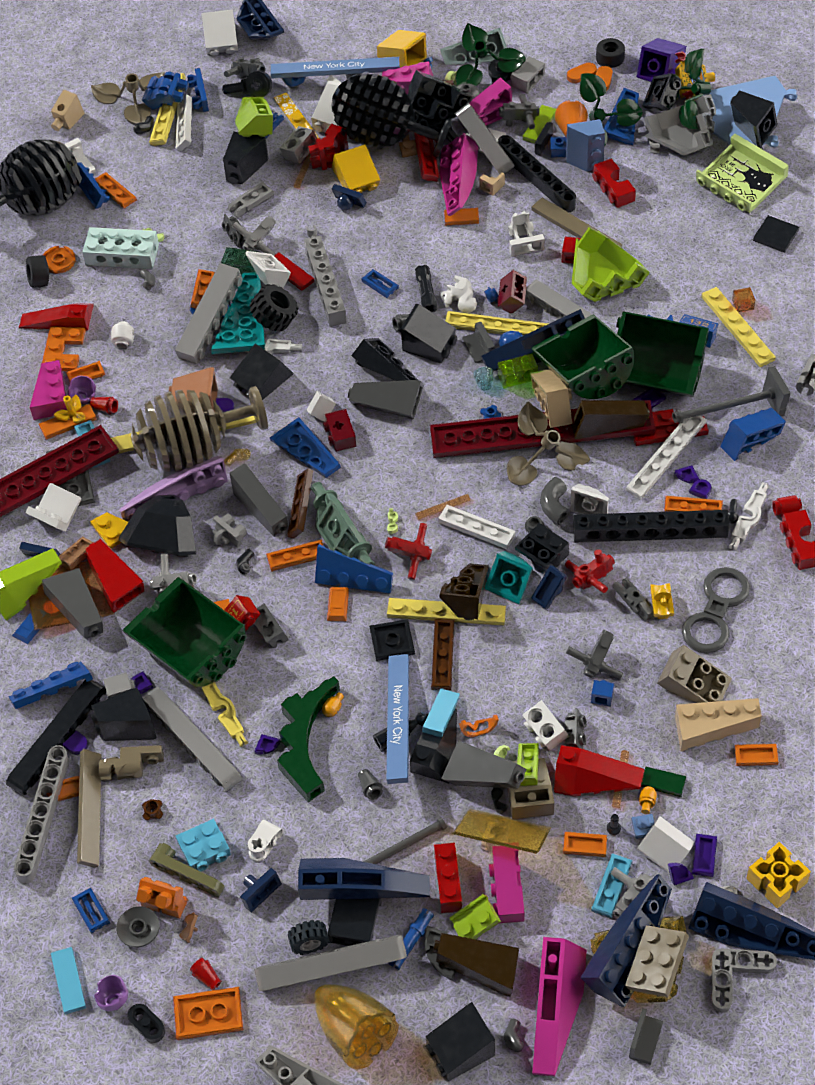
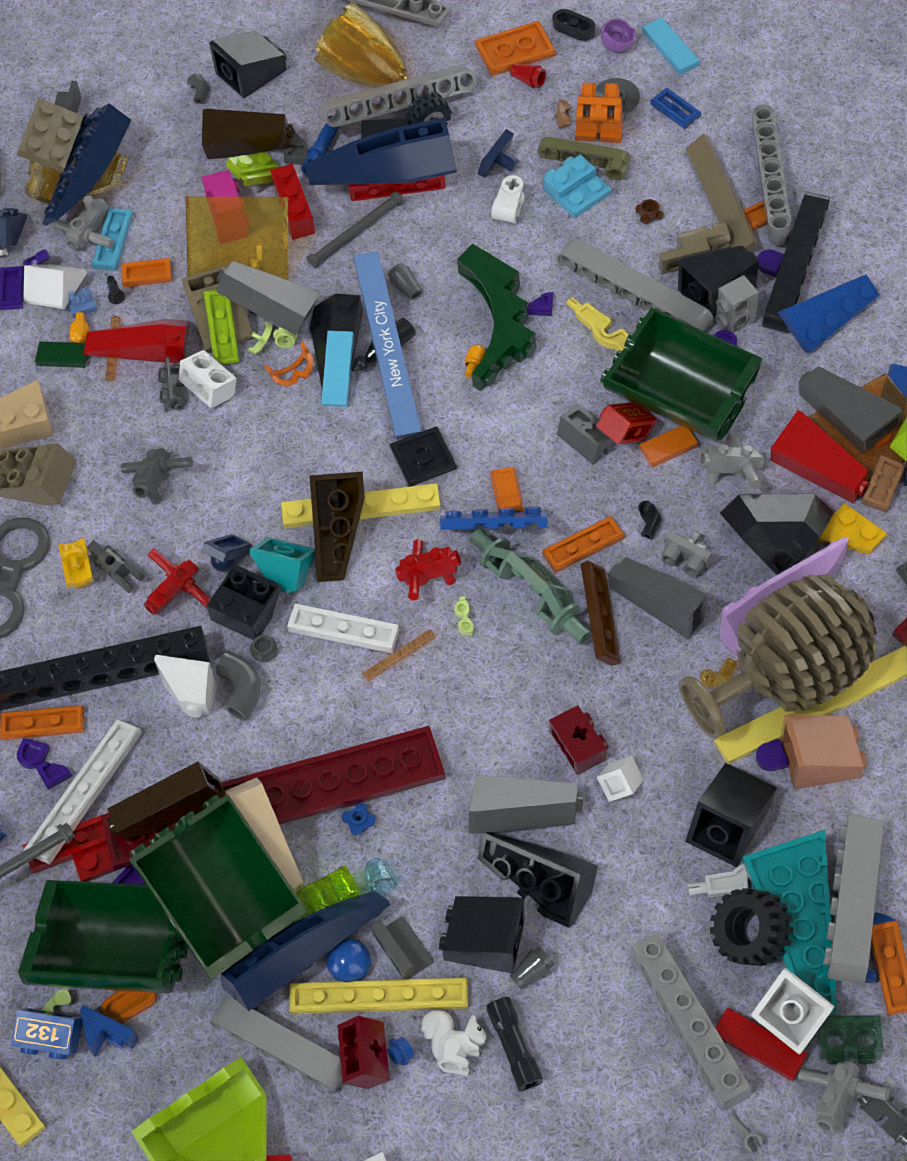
camera: 170 degrees right, 5 degrees up
blue wing [269,417,341,478] -> none
blue tile [361,269,399,298] -> none
reddish brown tile [431,619,454,690] -> none
dark tan plant [506,402,590,486] -> none
dark pink wedge [532,937,587,1077] -> none
blue plate [591,680,614,707] -> none

